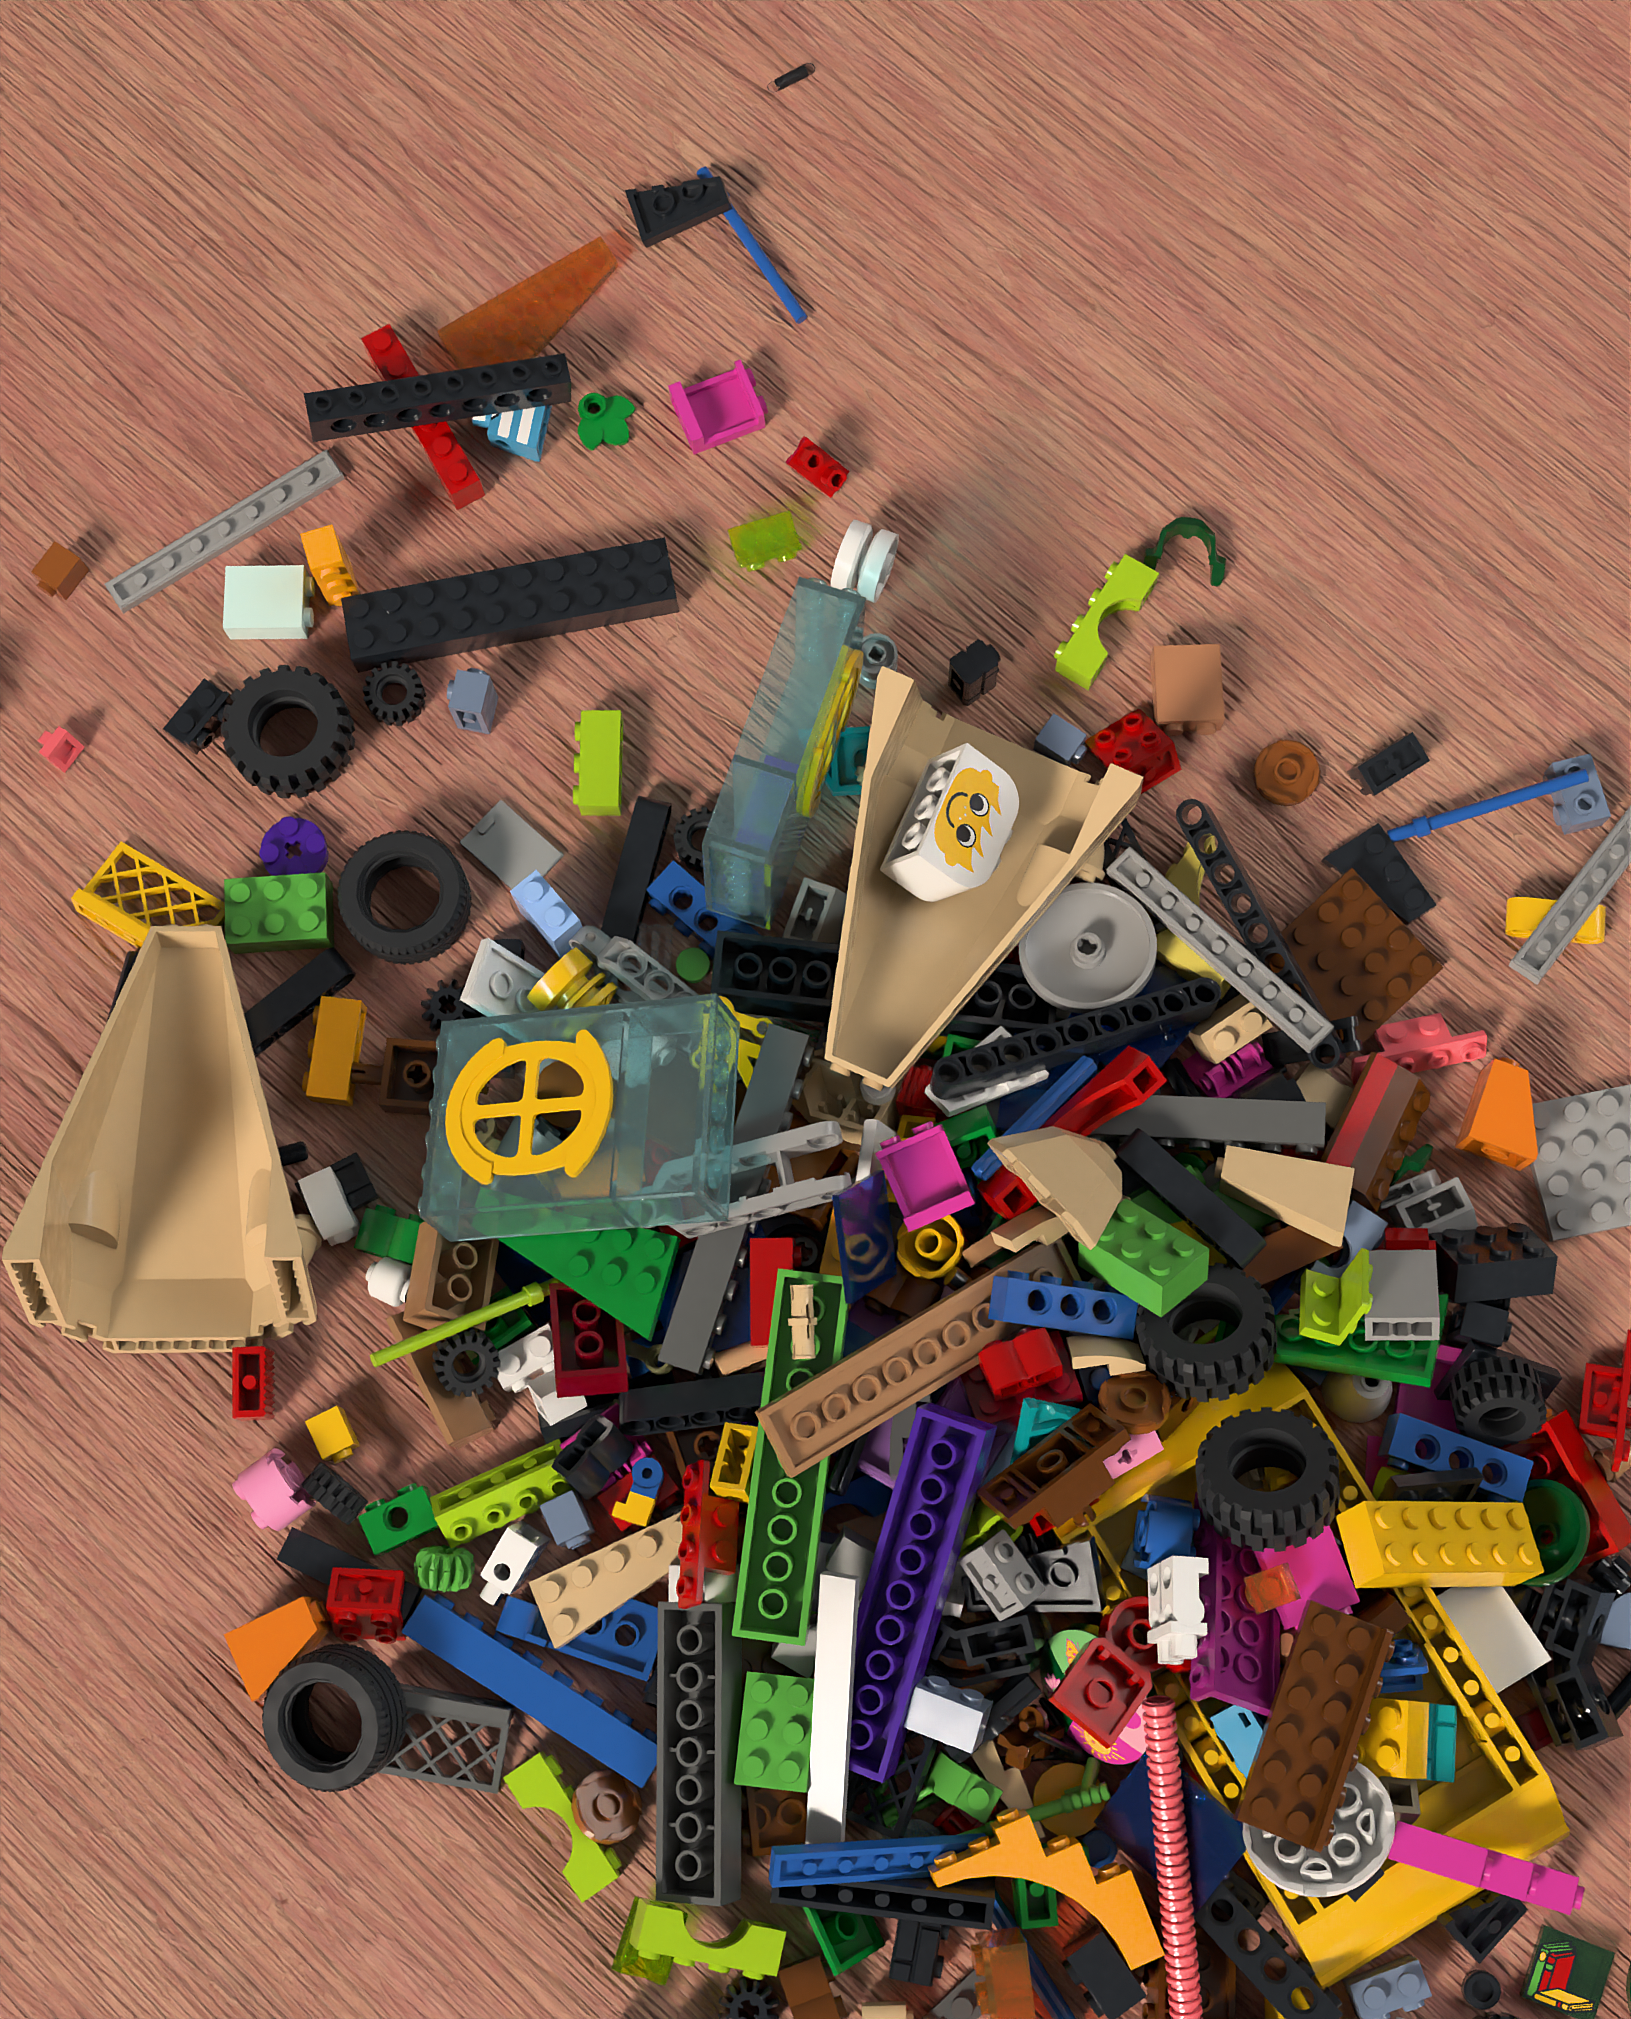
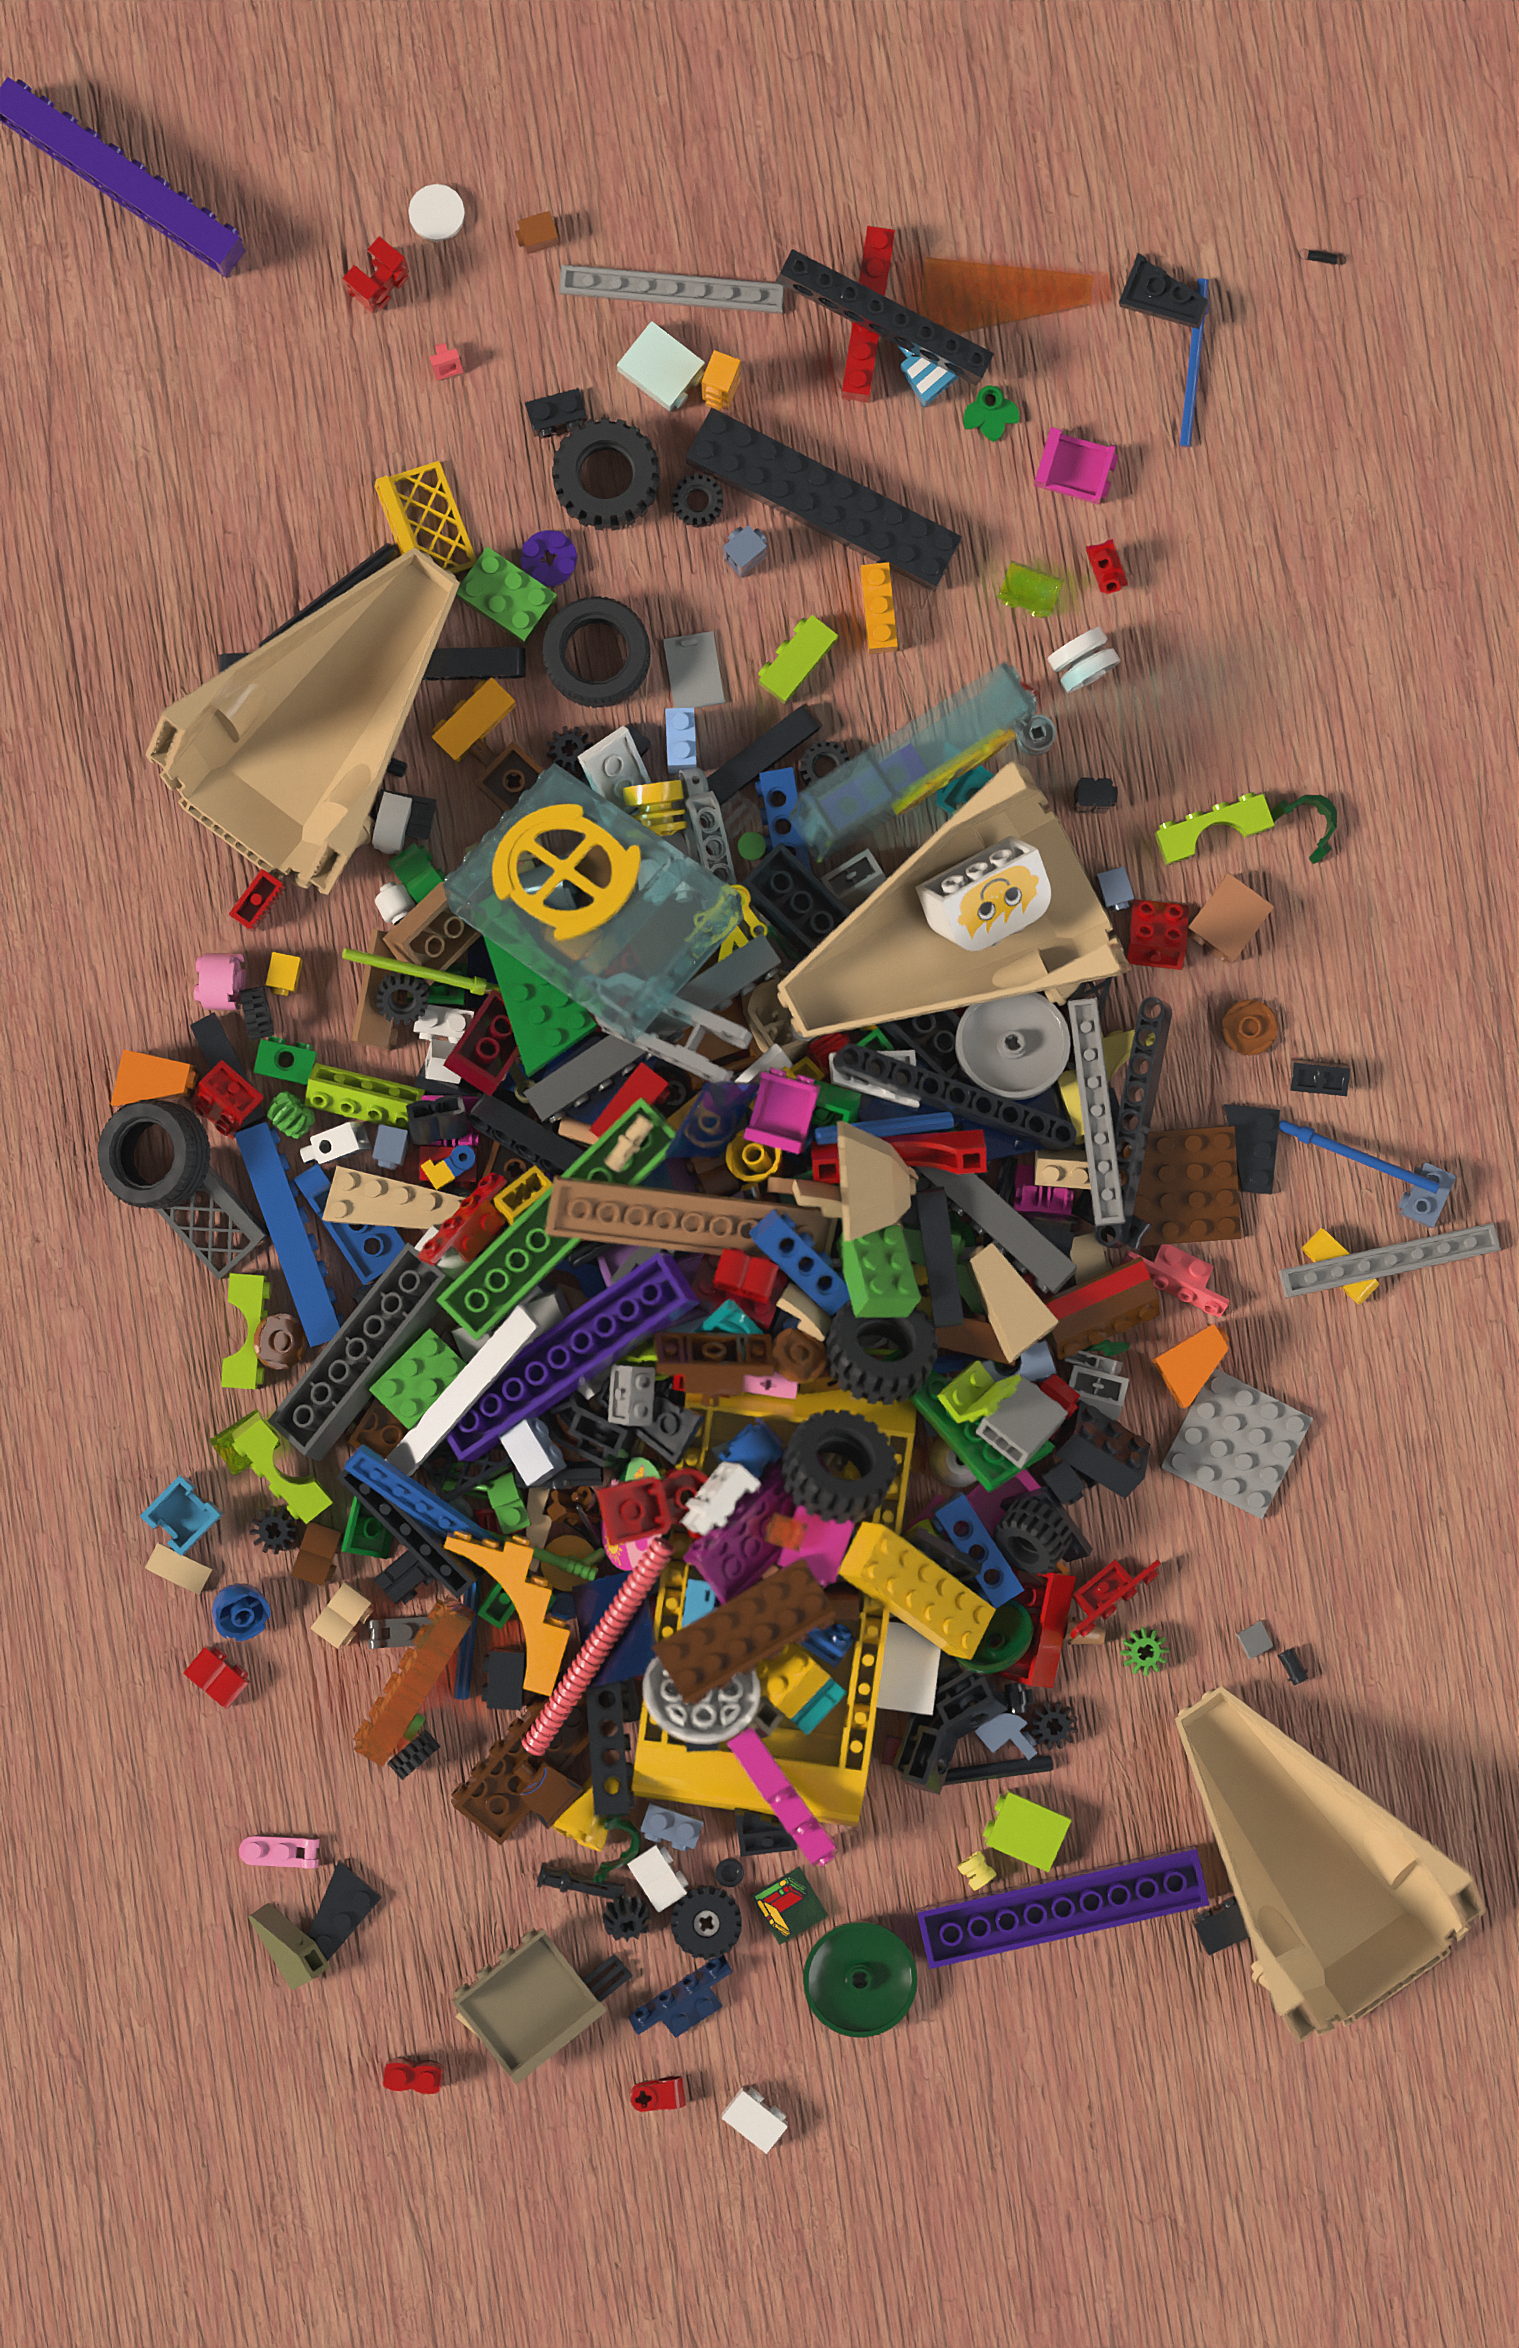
camera: 30 degrees right, 10 degrees up
none -> light orange brick [860,562,898,654]

